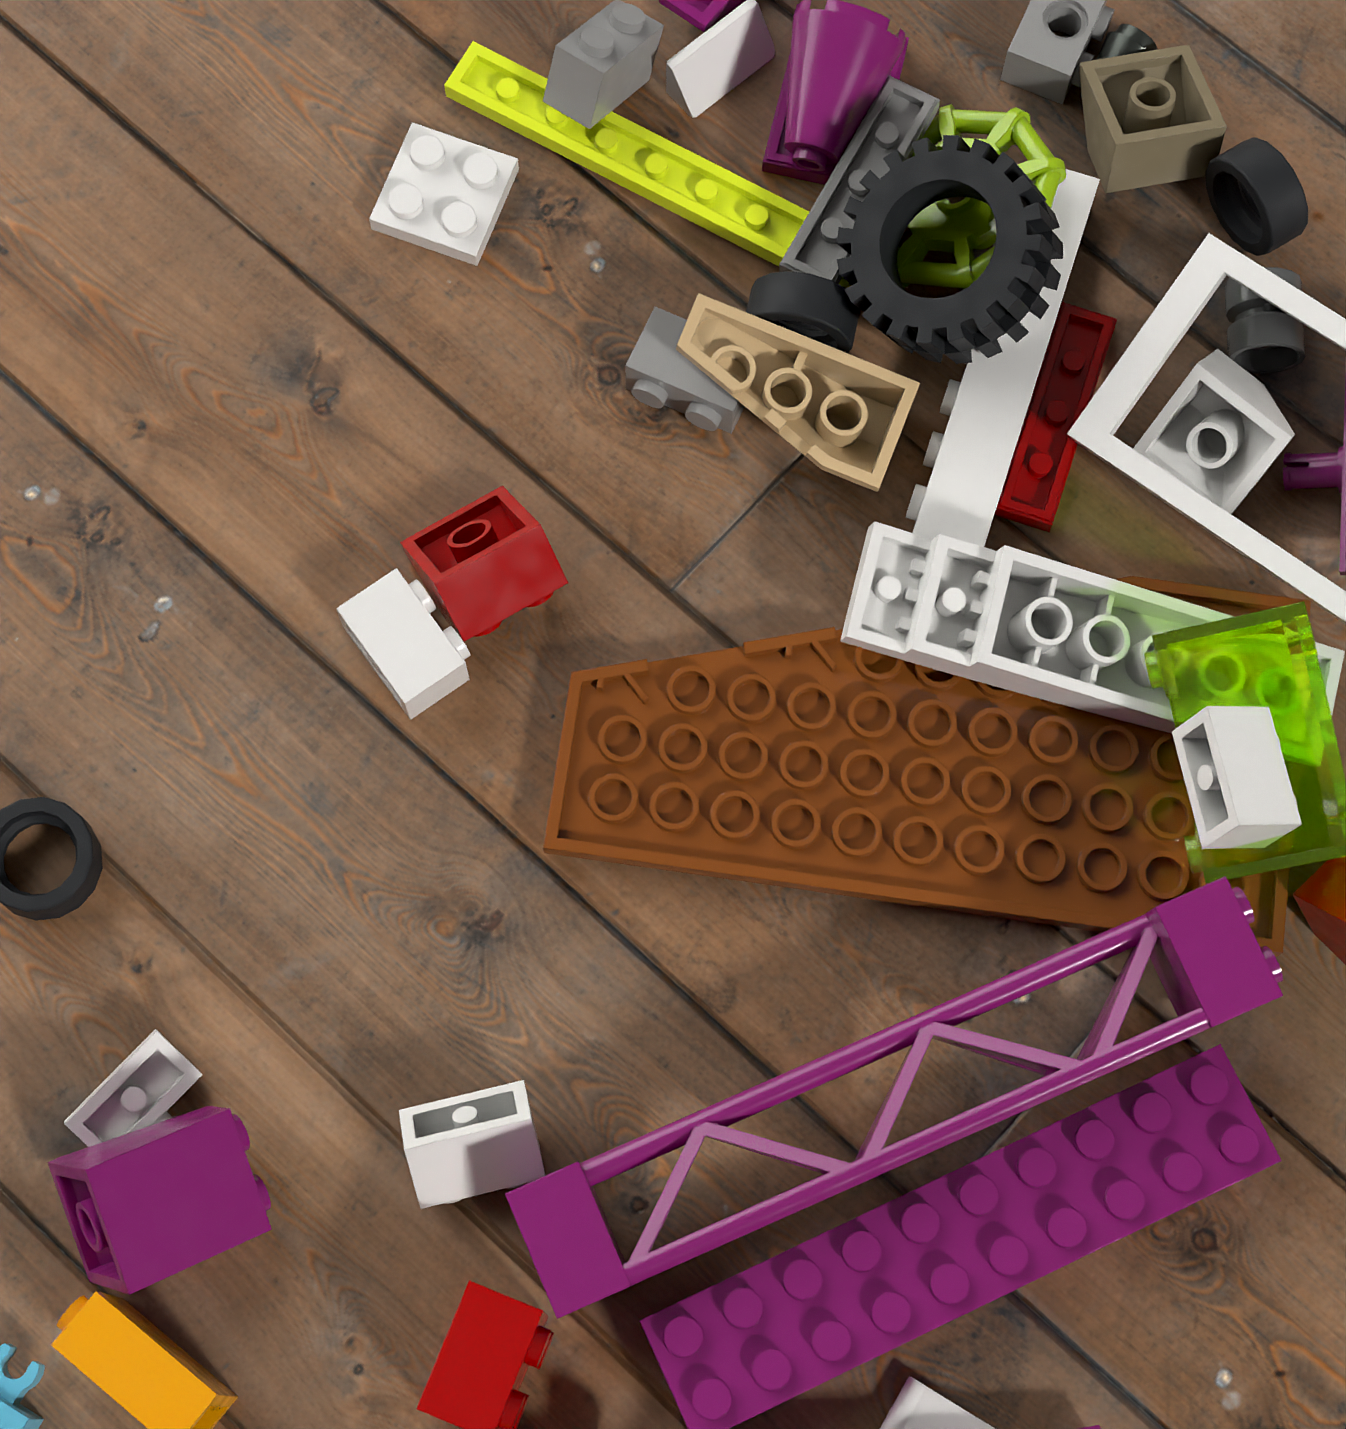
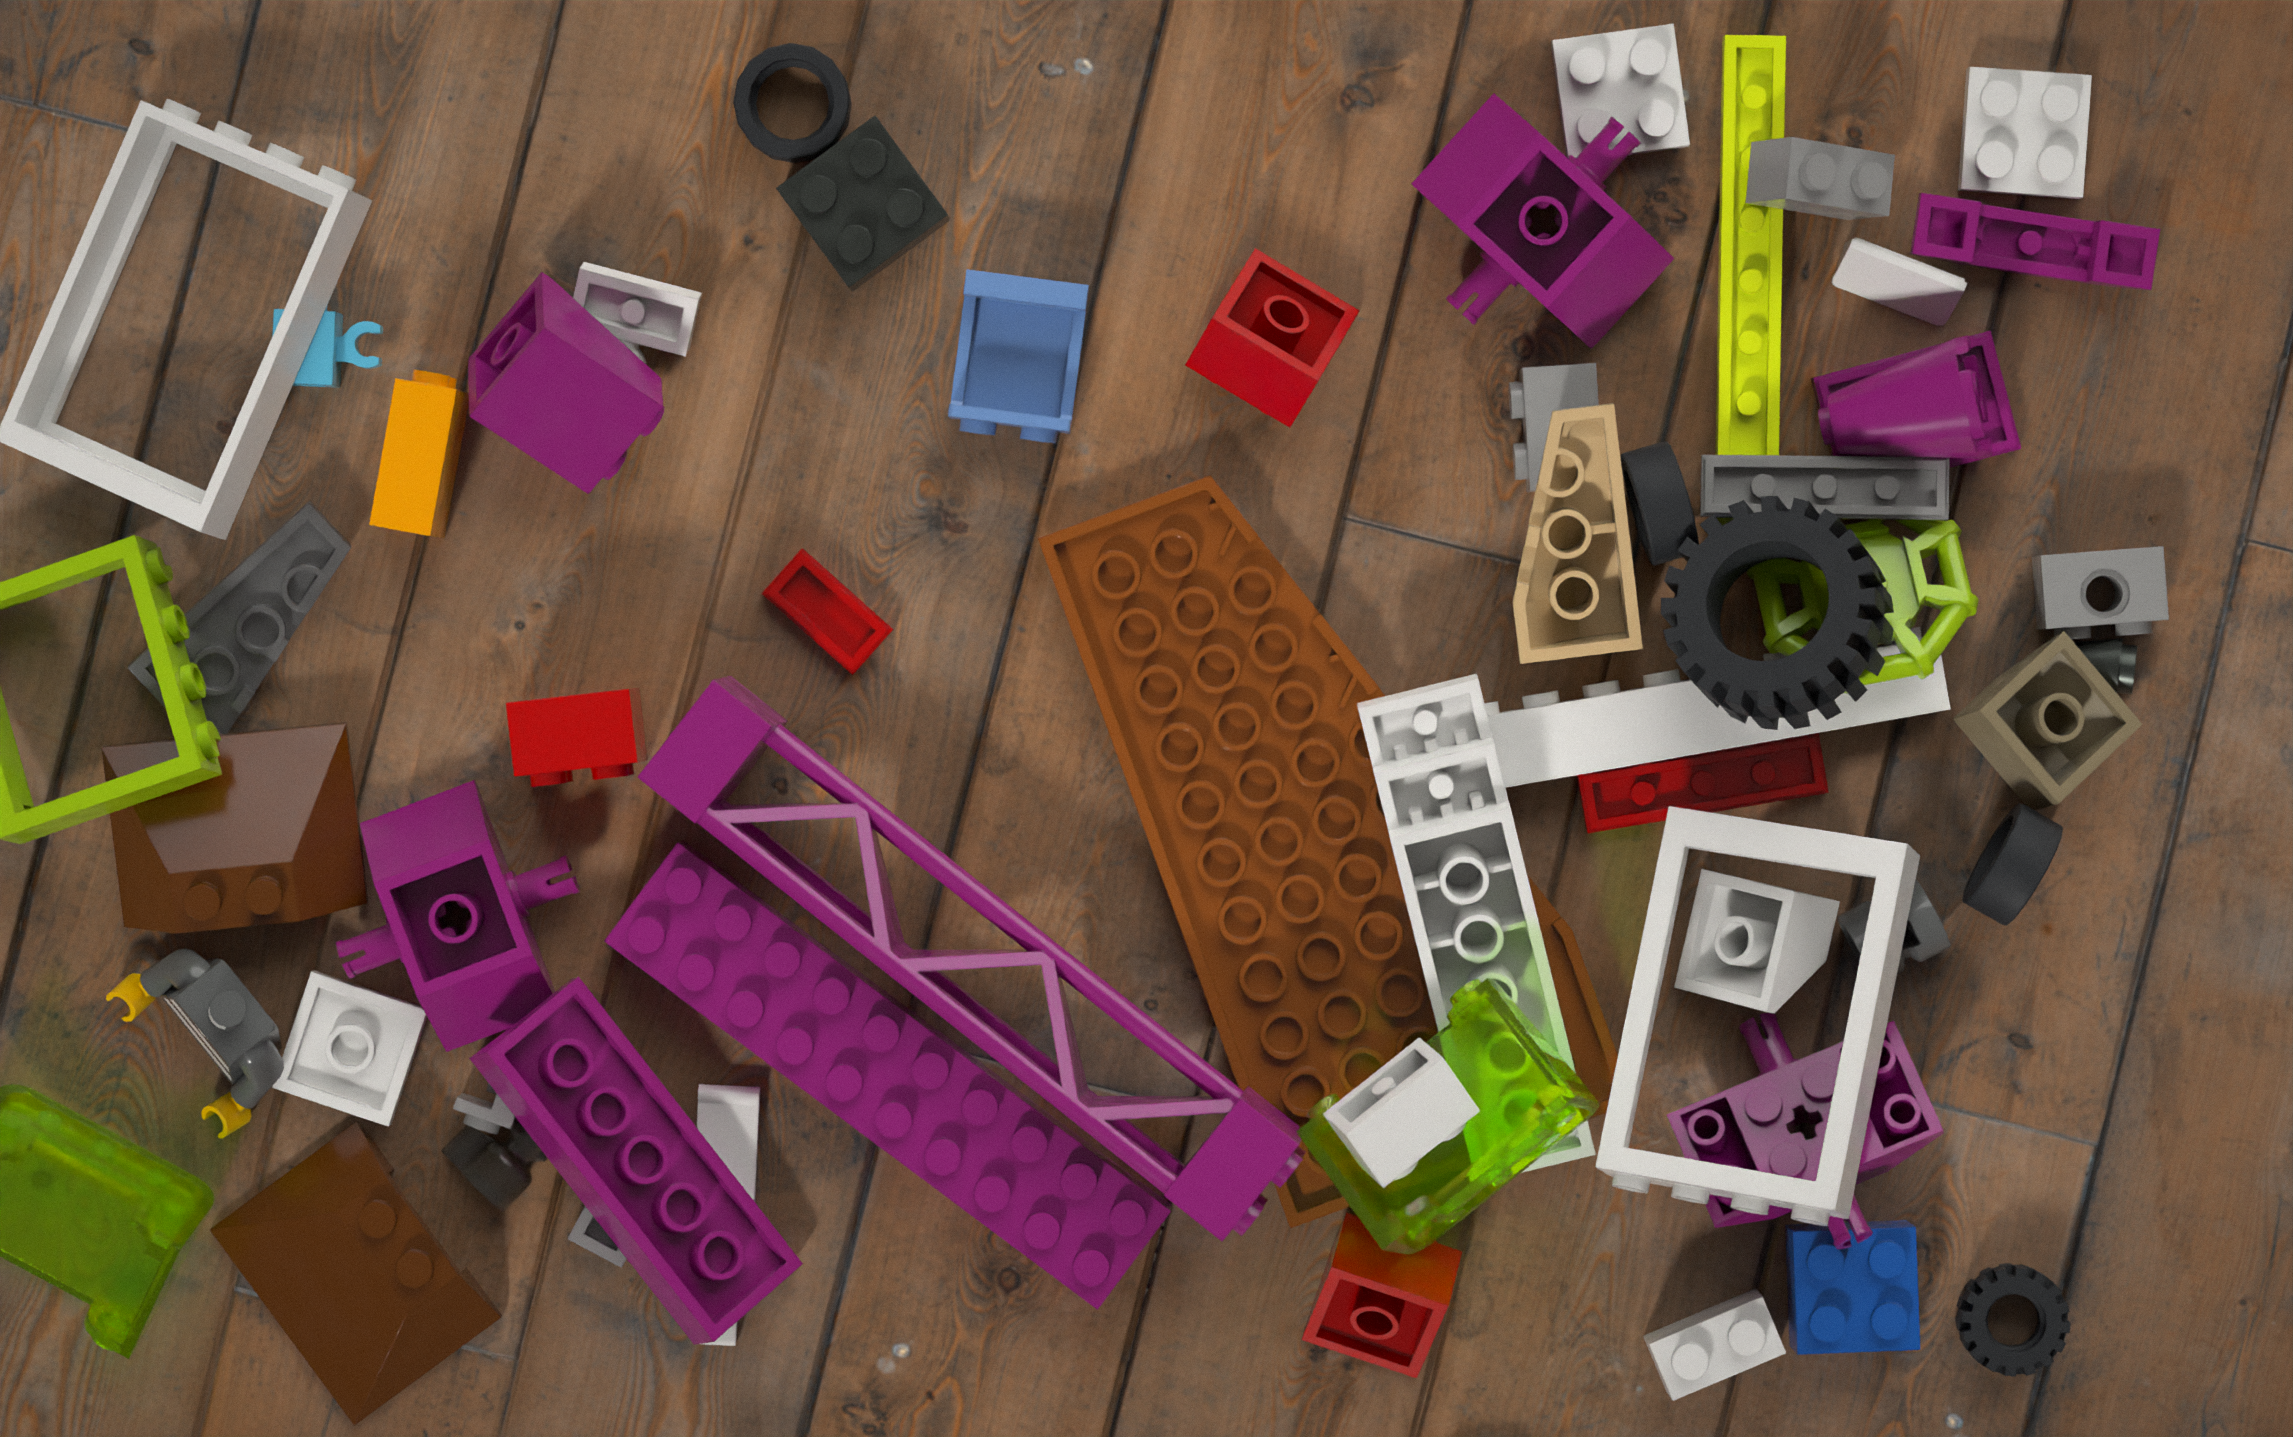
camera: 65 degrees right, 15 degrees up
white brick [336,568,471,720] -> none
white brick [399,1080,546,1209] -> none
none -> red tile [761,548,894,675]
none -> pearl dark grey brick [776,115,950,292]
none -> medium blue panel [948,269,1089,443]
none -> magenta slope [1411,93,1675,349]

